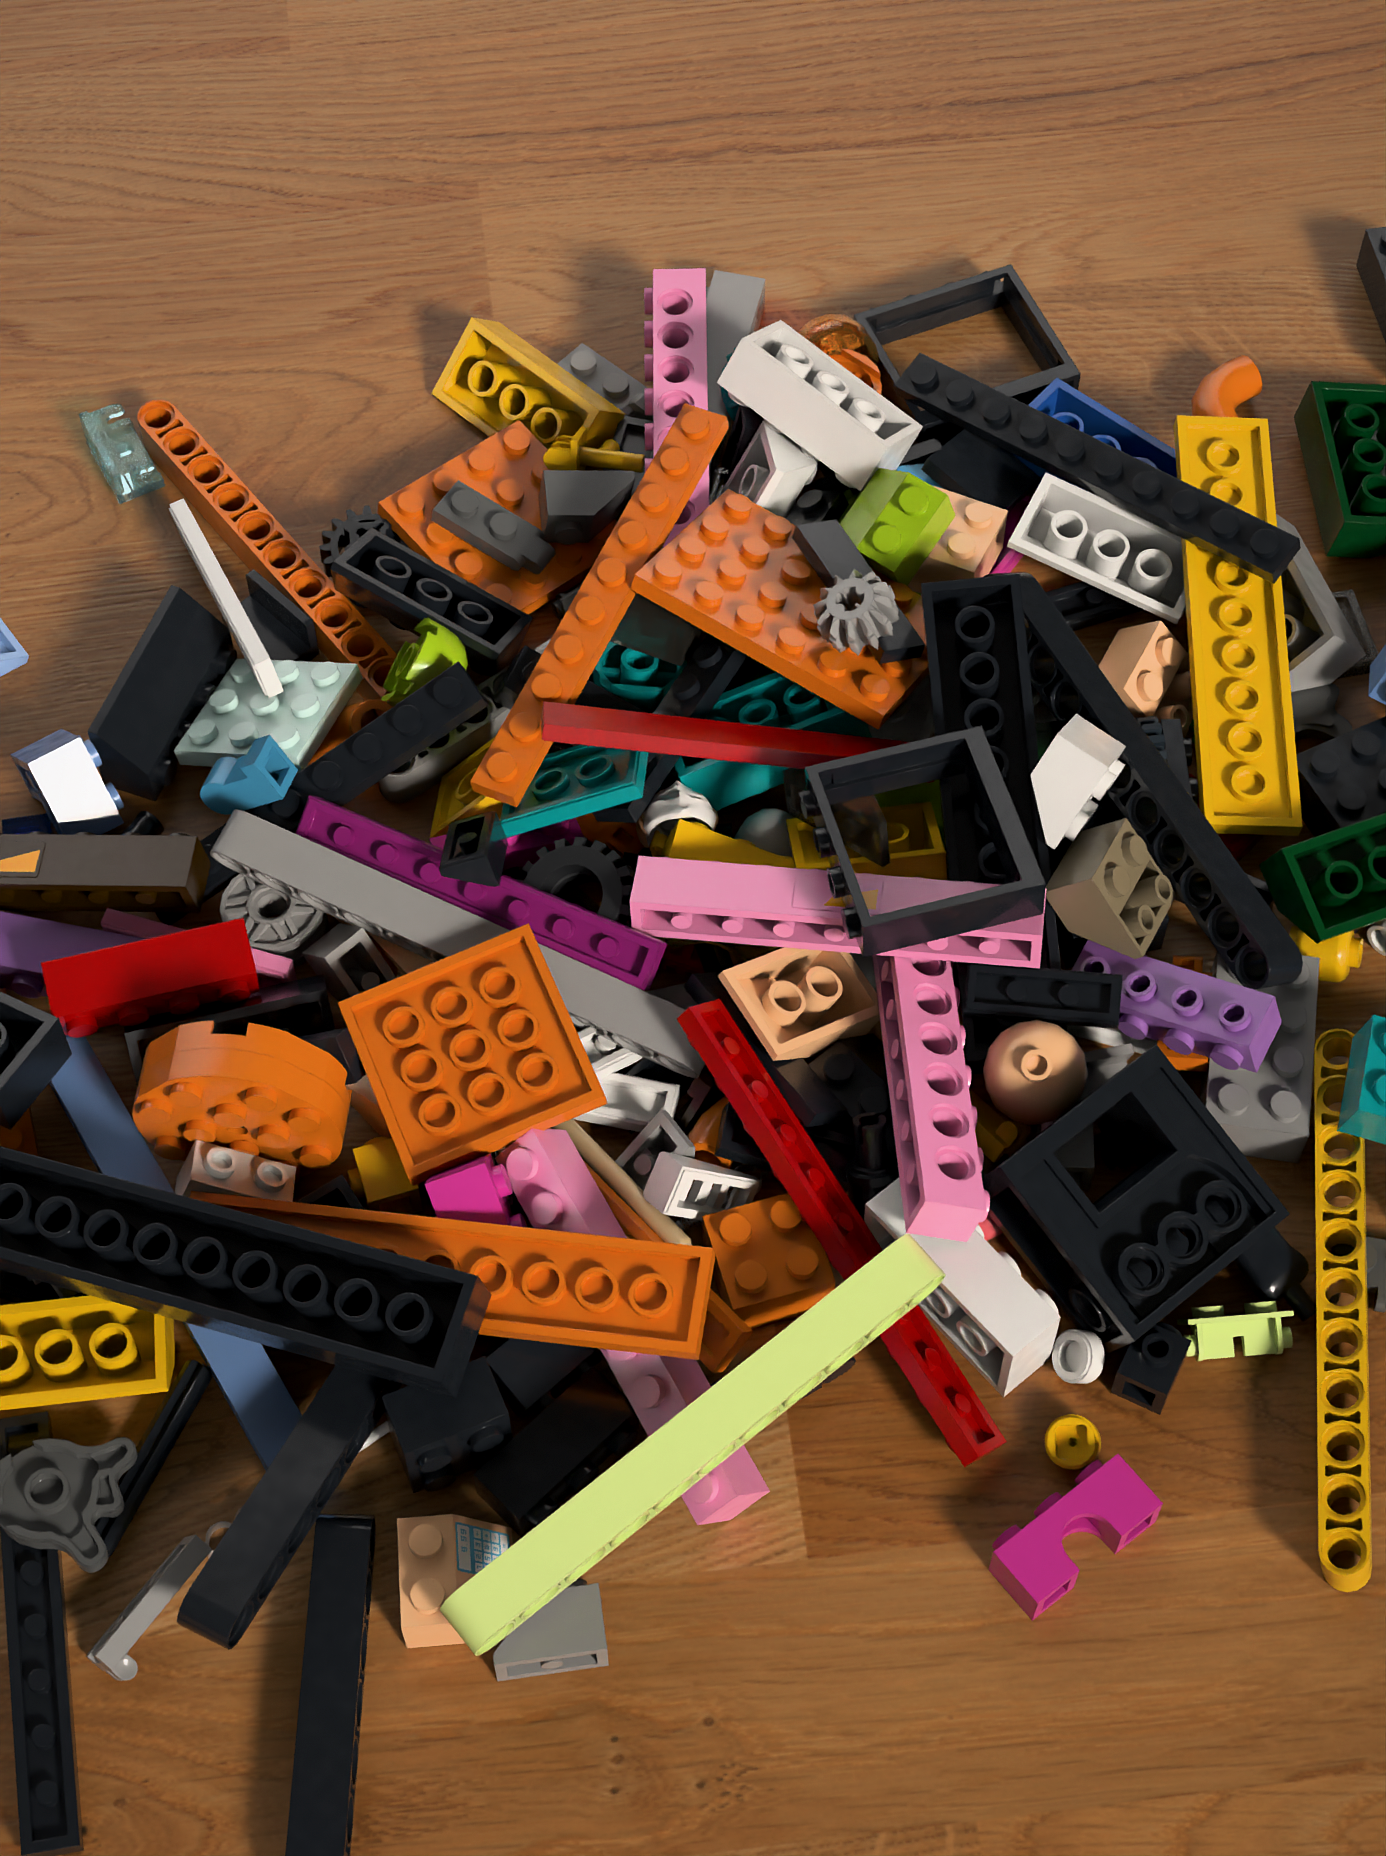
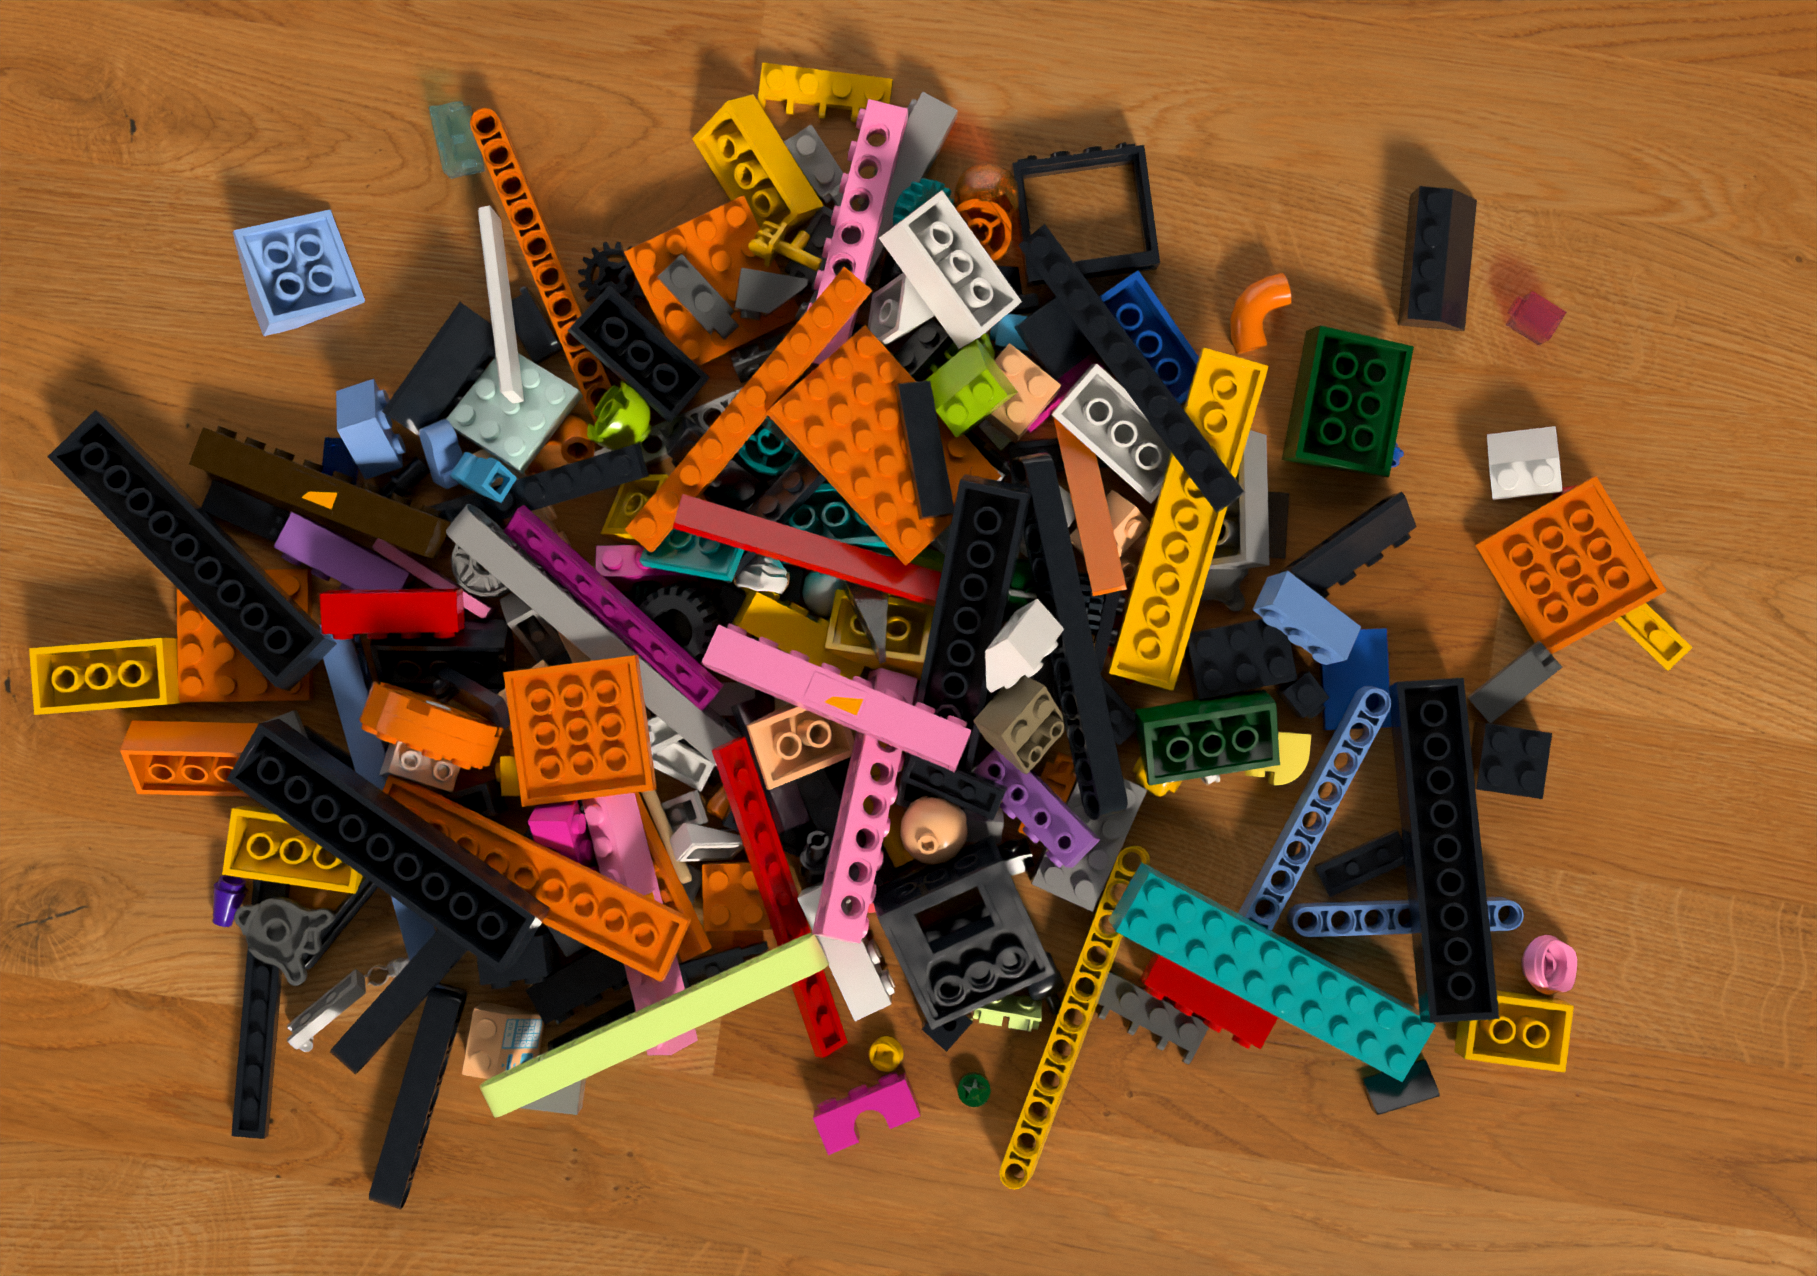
camera: 15 degrees right, 30 degrees up
black slope [439,811,508,887] -> none
black window [799,726,1046,957] -> none
light grey gear [813,569,899,656] -> none
white tile [1052,1329,1105,1384] -> none
none -> medium blue leg [419,419,463,489]
none -> yellow hinge [757,62,893,122]
none -> dark green tile [957,1072,991,1107]
none -> orange tile [1052,412,1126,597]

